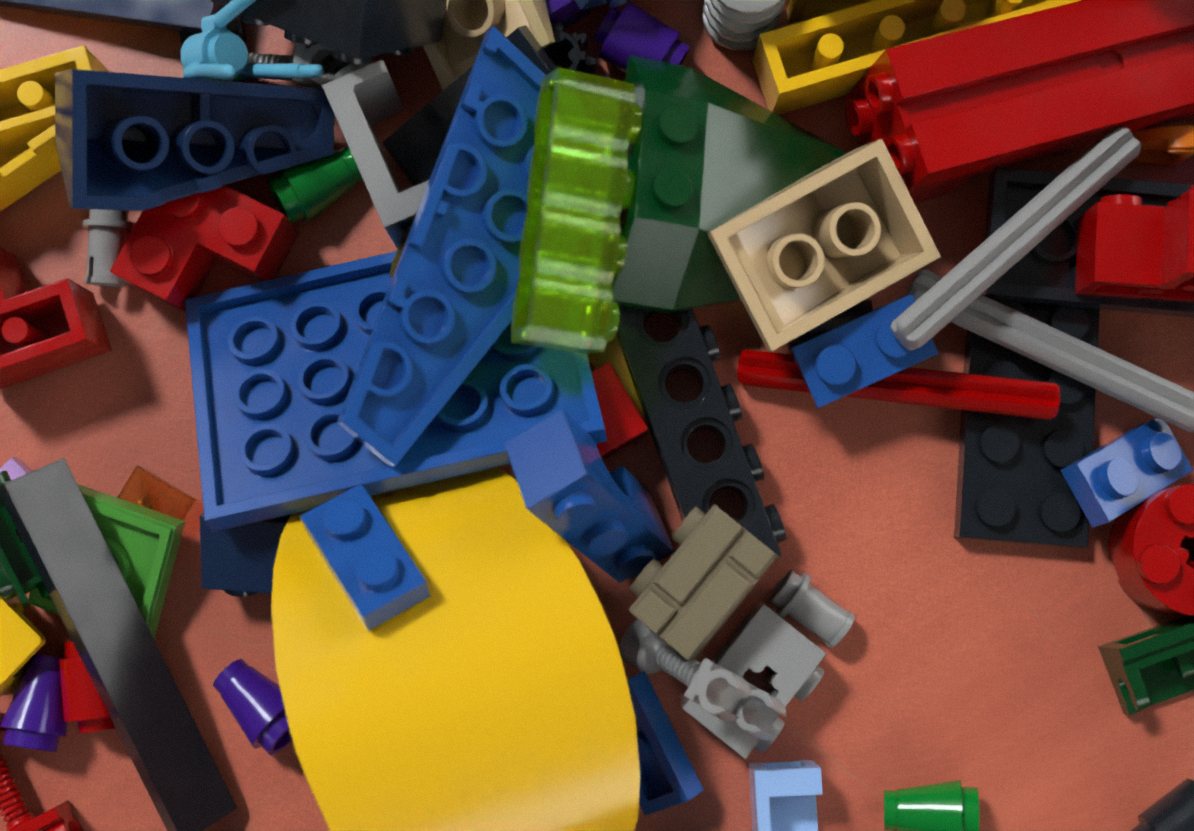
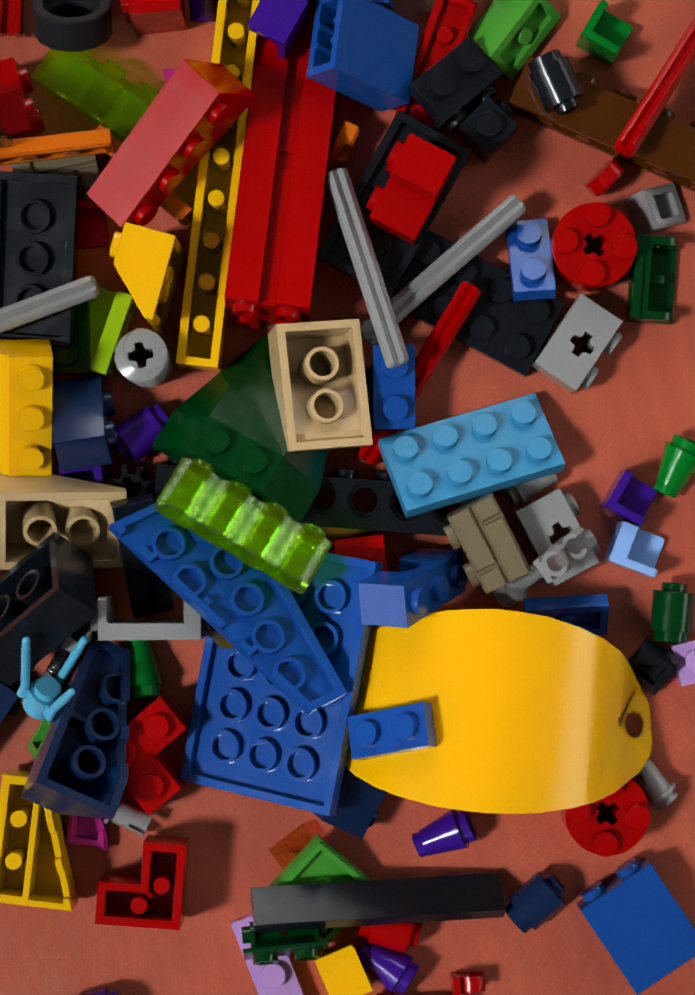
camera: 70 degrees left, 5 degrees up
none -> dark pink tile [66,815,109,850]
none -> dark azure plate [378,393,565,518]
none -> light grey brick [531,293,623,394]
none -> dark purple panel [600,469,658,527]

